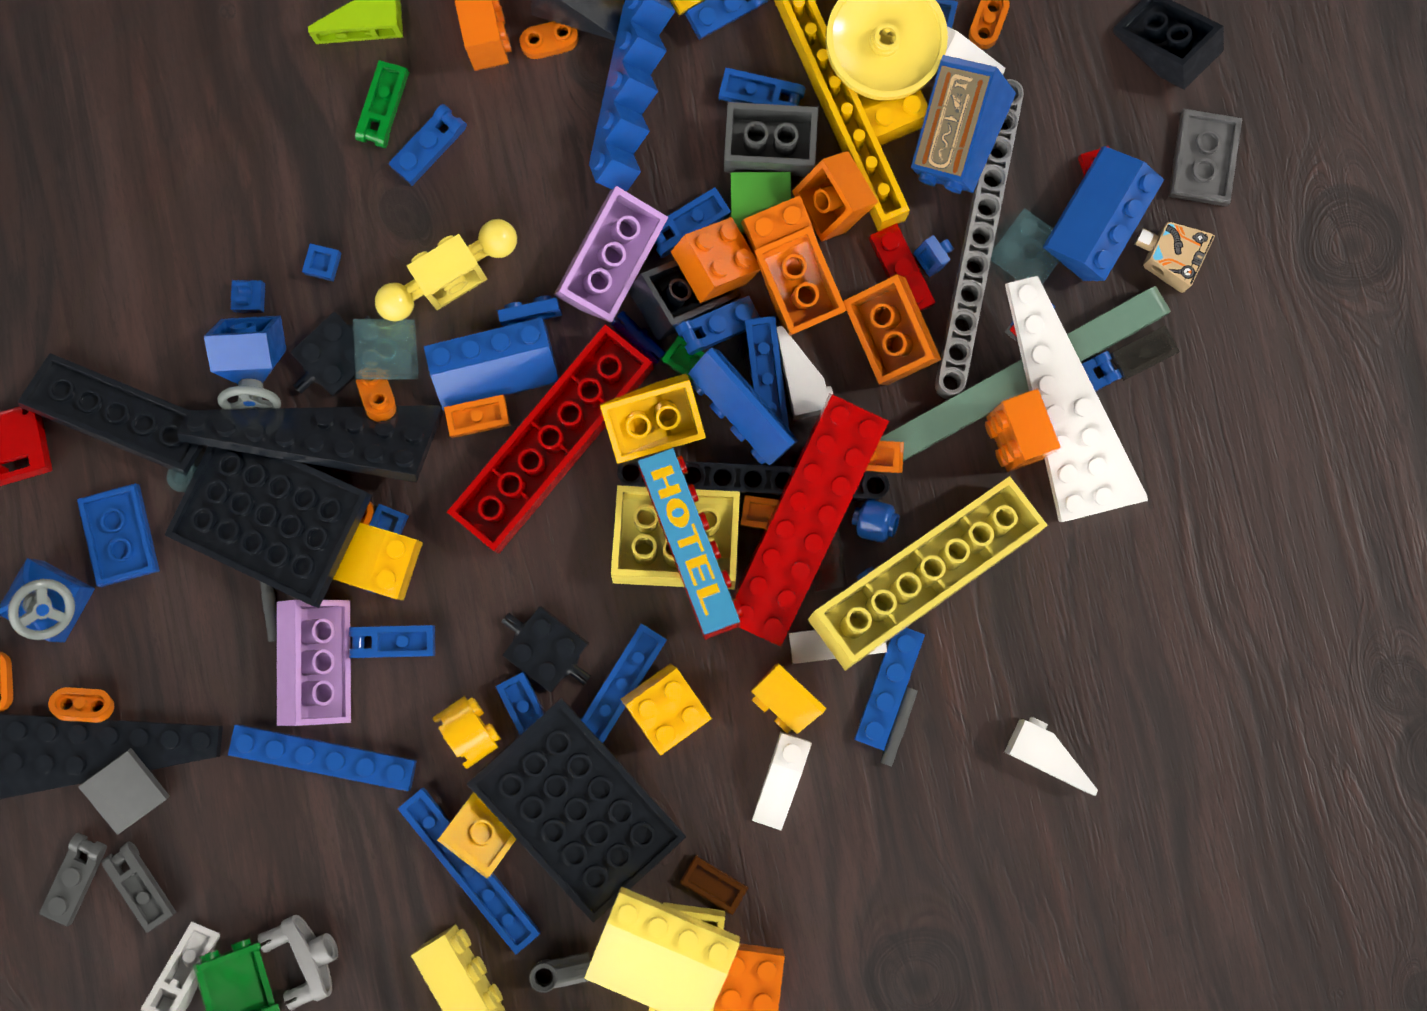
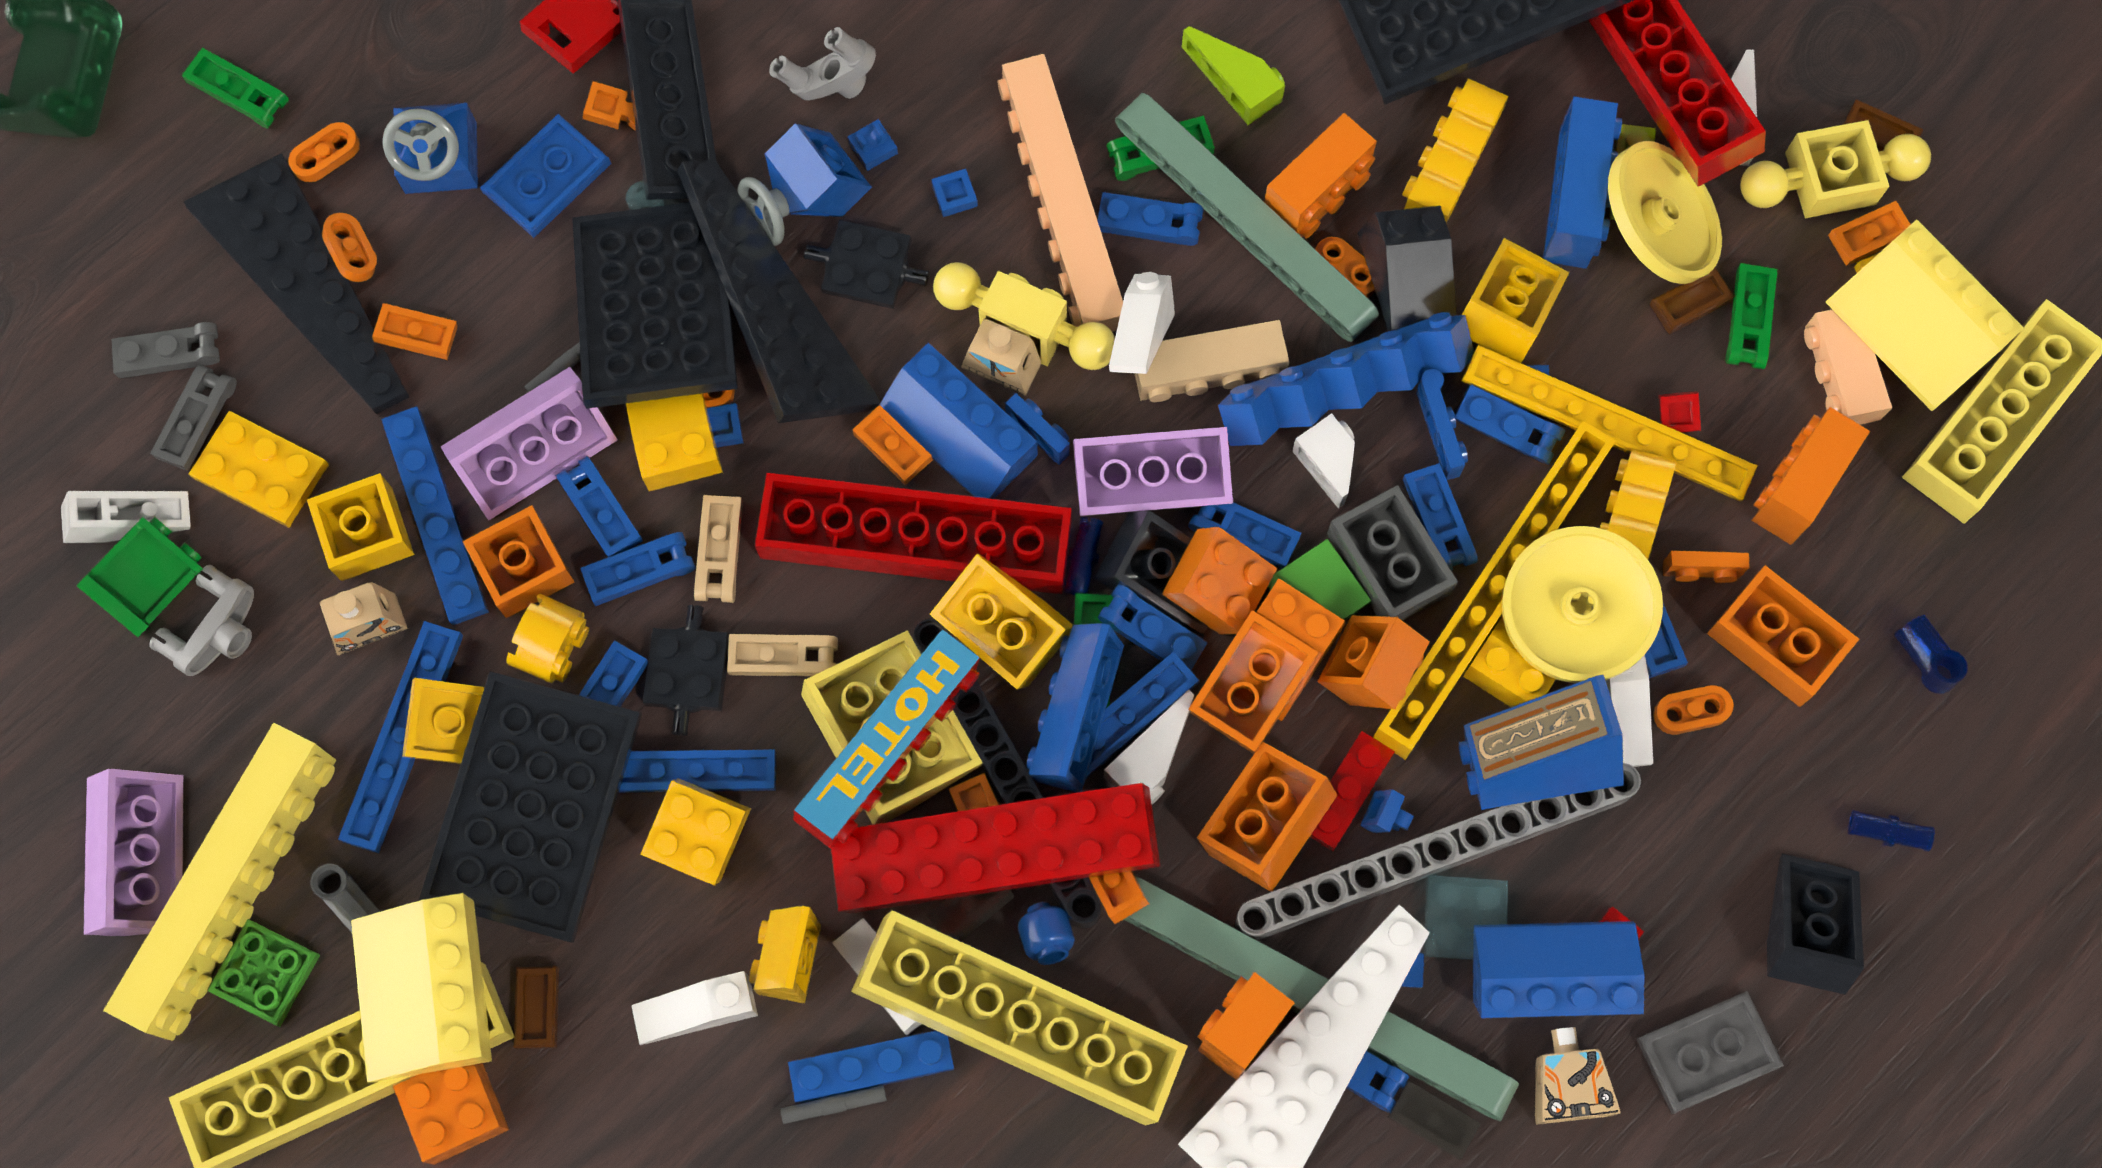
camera: 55 degrees right, 10 degrees down
tile [78,748,170,835] -> none
clear light blue plate [353,319,418,379] -> none
orange plate [356,367,396,422] -> none
none -> yellow plate [189,411,329,528]
none -> yellow brick [307,473,414,581]
none -> tan torso [320,582,408,655]
none -> orange plate [372,303,458,360]
none -> orange brick [463,505,575,618]
none -> blue plate [580,532,696,606]
none -> orange plate [583,81,636,130]
none -> tan plate [694,495,743,603]
none -> tan plate [727,634,838,676]
none -> light grey connector [769,27,876,101]
none -> tan torso [961,319,1041,395]
none -> light nougat brick [997,54,1123,332]
none -> white slope [1109,272,1175,374]
none -> sand green beam [1115,93,1378,342]
none -> tan brick [1134,320,1289,402]
none -> white slope [1292,413,1355,509]
none -> blue plate [1417,369,1468,480]

